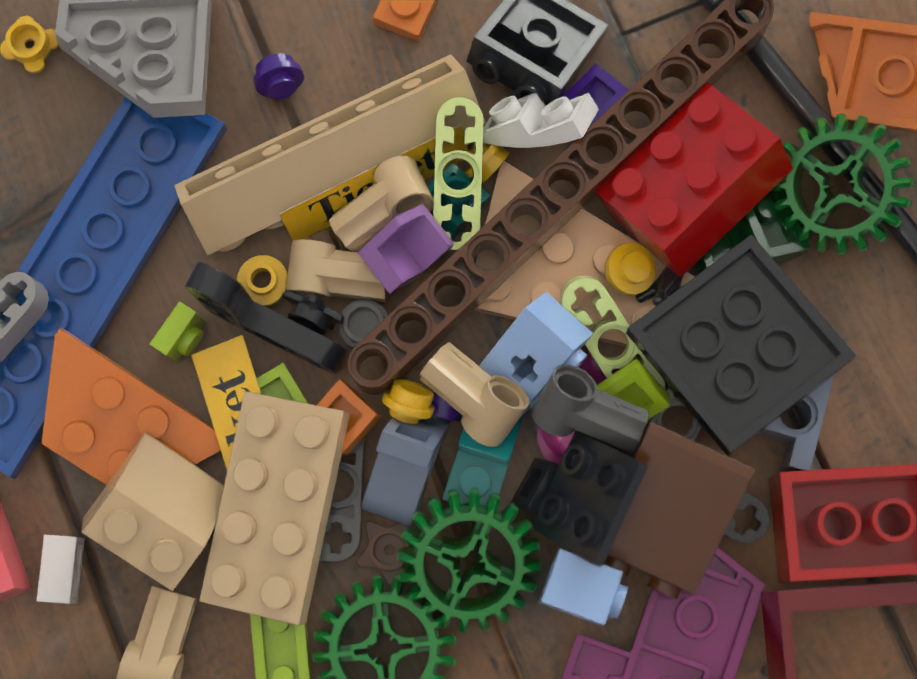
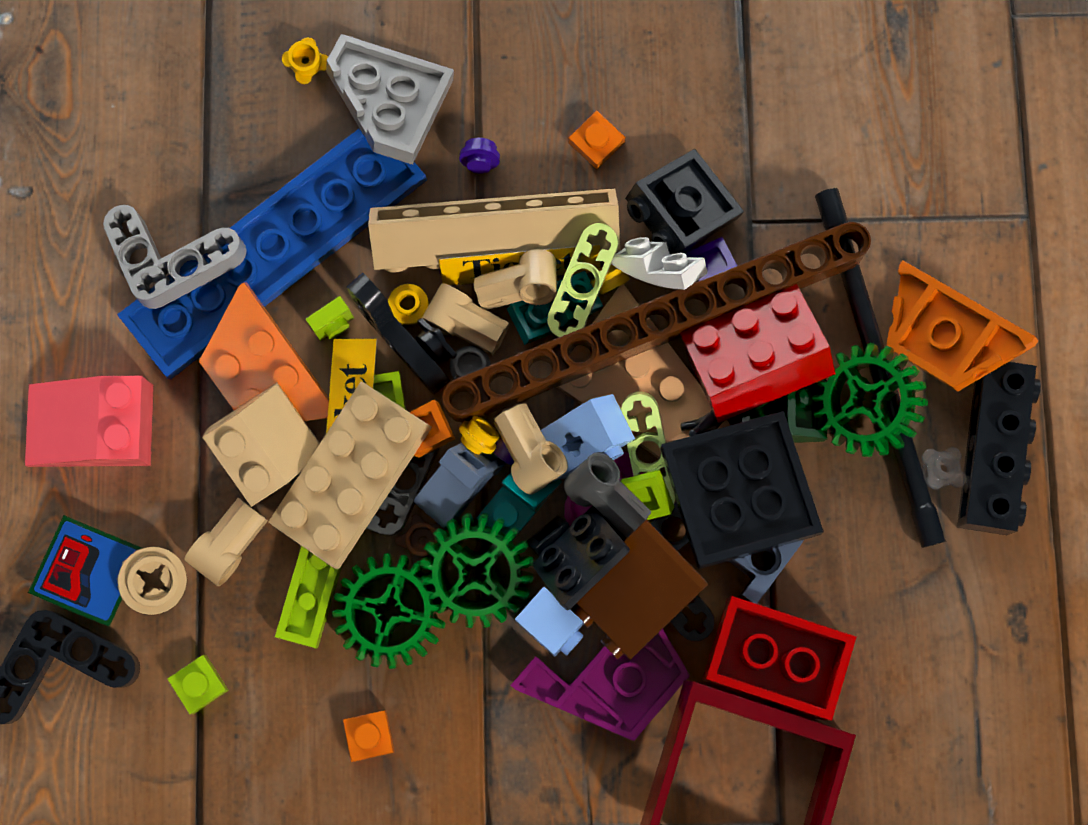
camera: 20 degrees right, 0 degrees up
white piece [37,534,85,604] -> none
medium lavender panel [358,204,453,294] -> none
yellow plate [604,242,656,295] -> none

